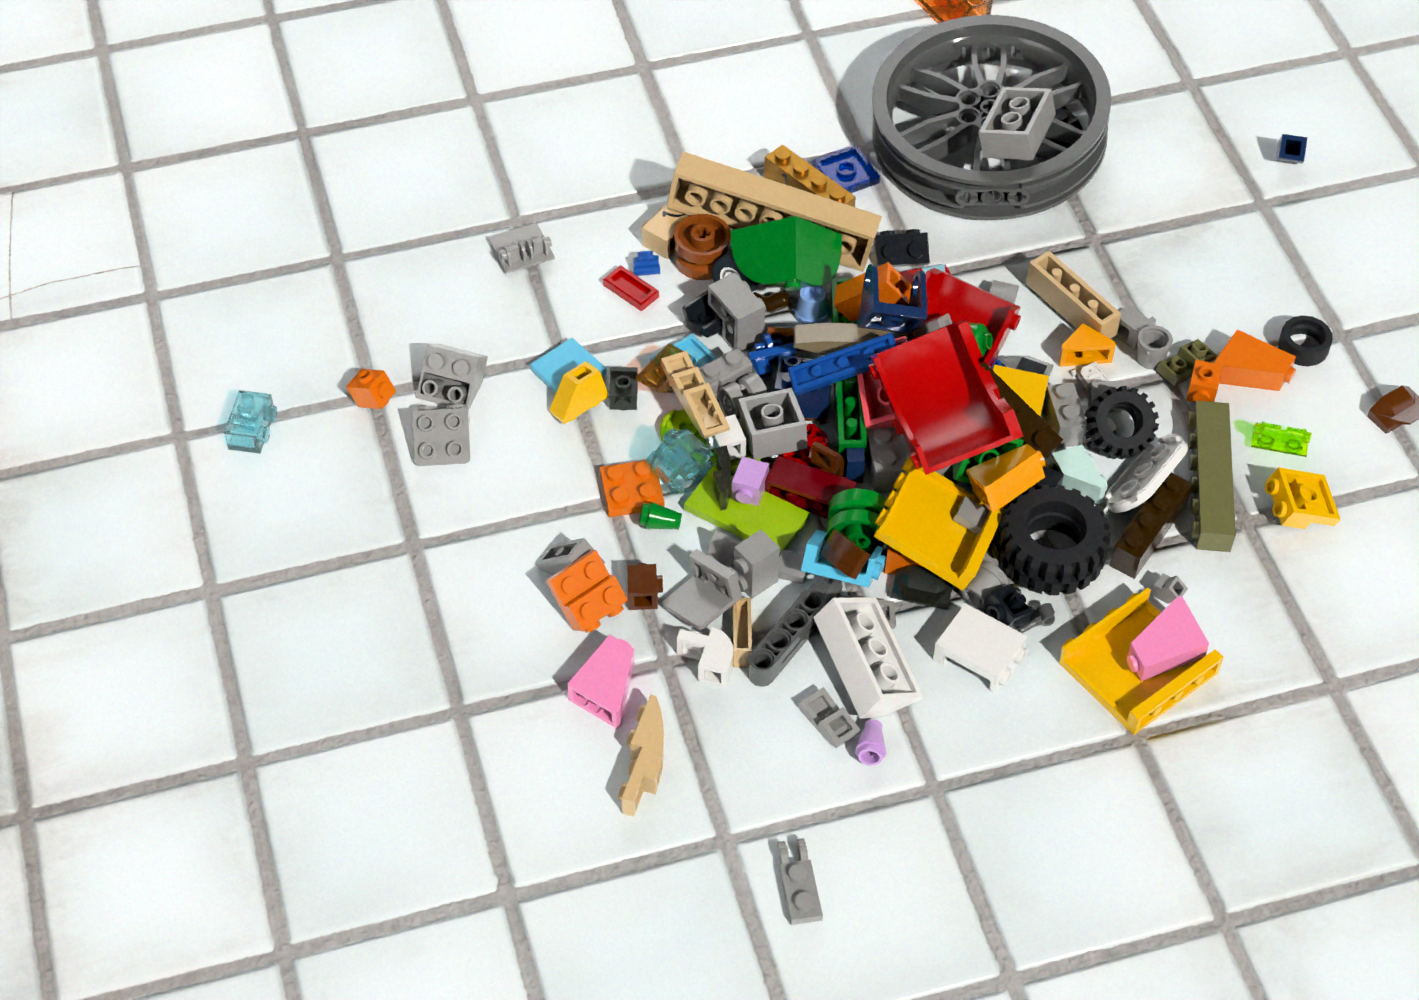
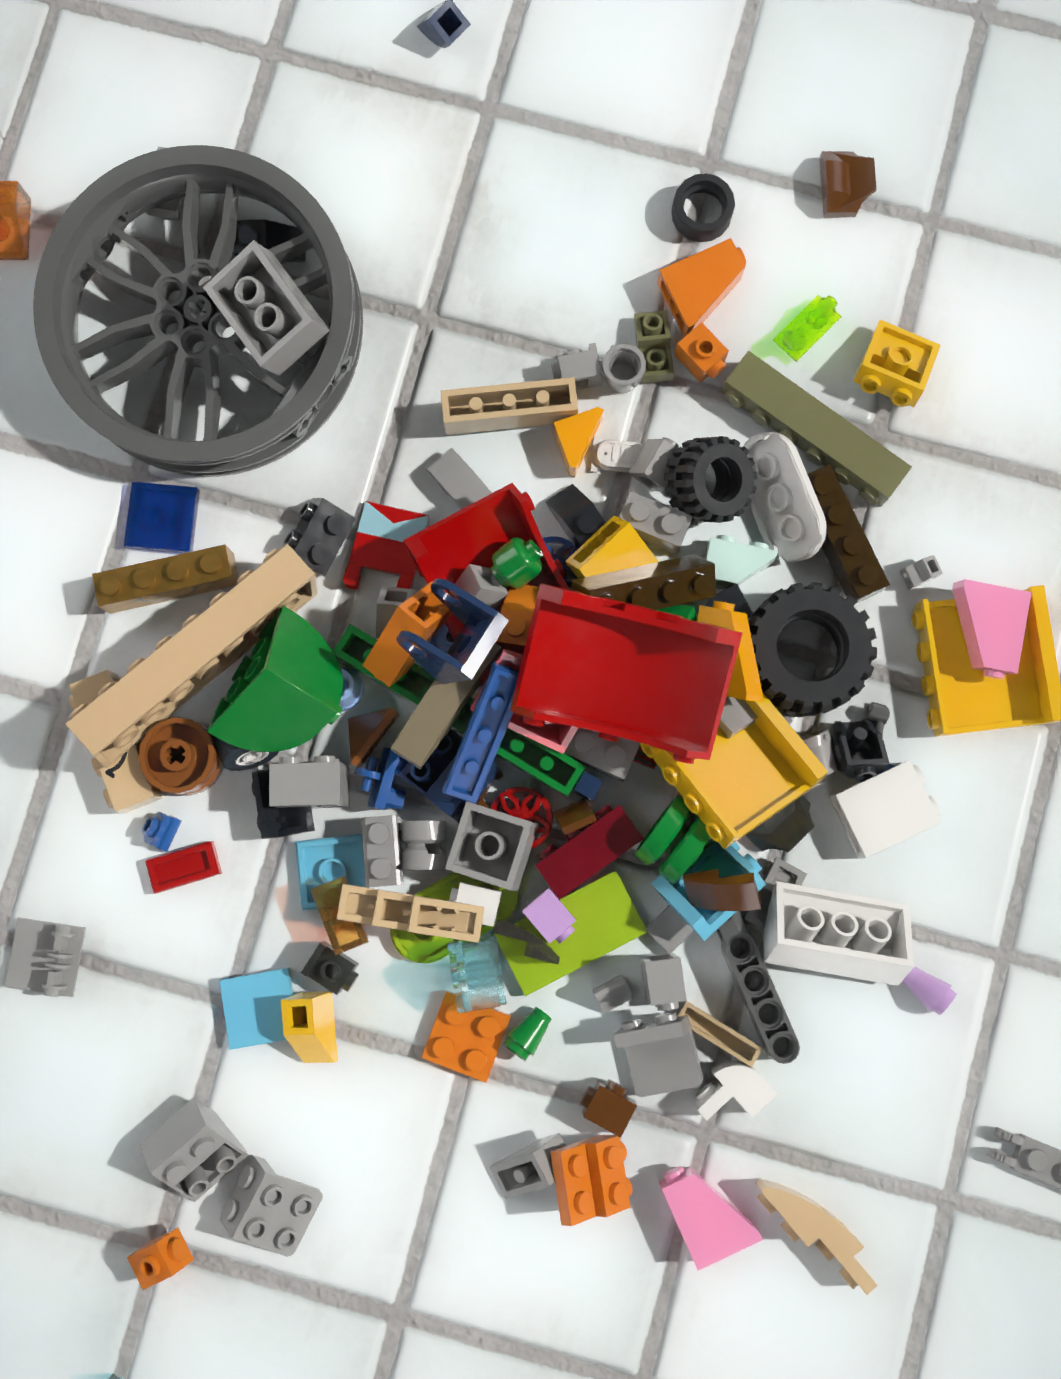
camera: 55 degrees left, 30 degrees up
light grey slope [798,687,861,748] -> none

